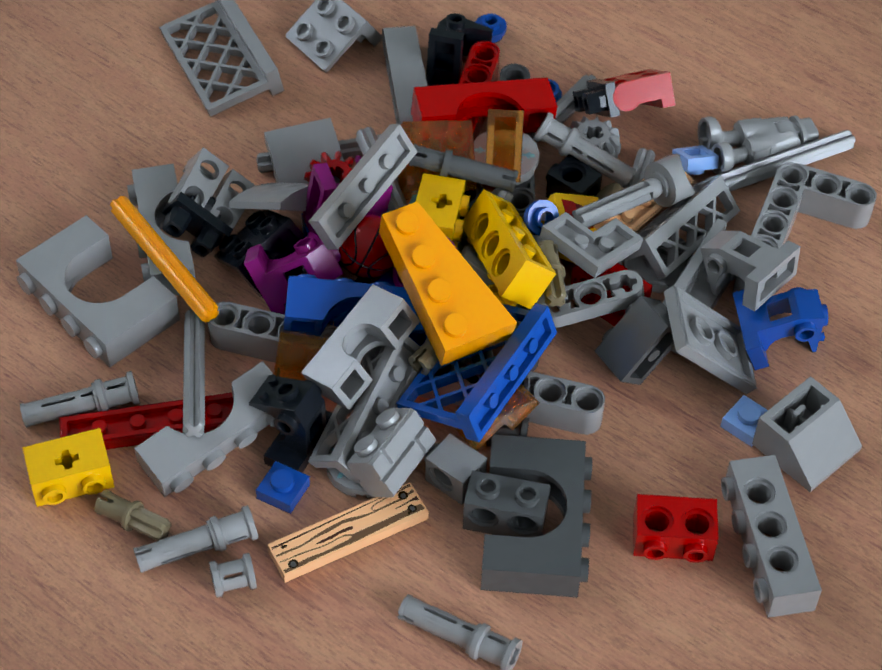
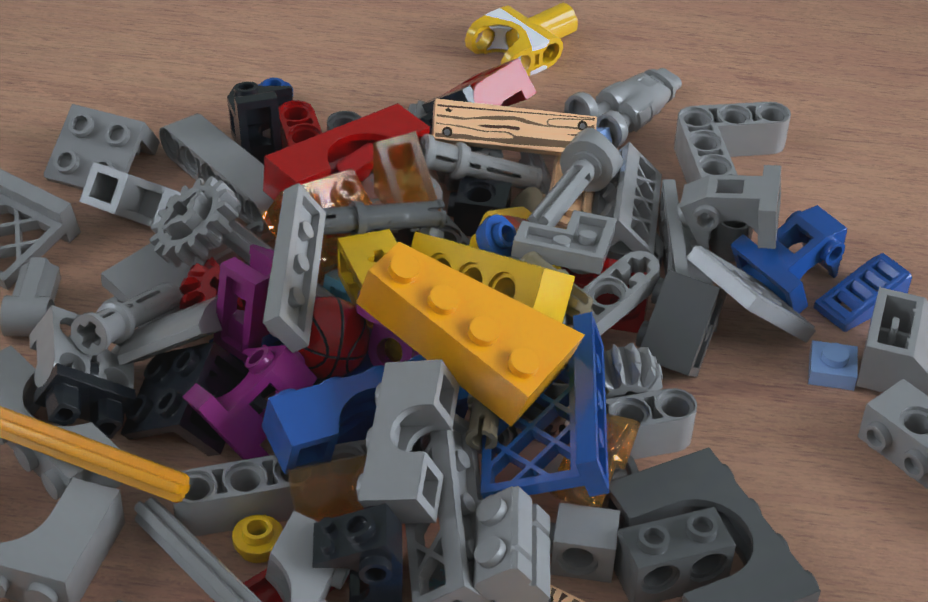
camera: 30 degrees left, 10 degrees down
red brick [633,494,718,563] -> none
light grey axle [706,130,856,197] -> none
none -> light grey piece [0,257,61,337]
none -> light grey pin [71,282,182,356]
none -> light grey arch [79,161,181,227]
none -> light grey gear [149,176,240,267]
none -> yellow plate [232,514,283,563]
none -> red tile [333,143,380,189]
none -> light nougat tile [432,99,597,156]
none -> yellow connector [465,2,578,76]
none -> light grey gear [604,343,663,399]
none -> blue slope [813,253,912,332]

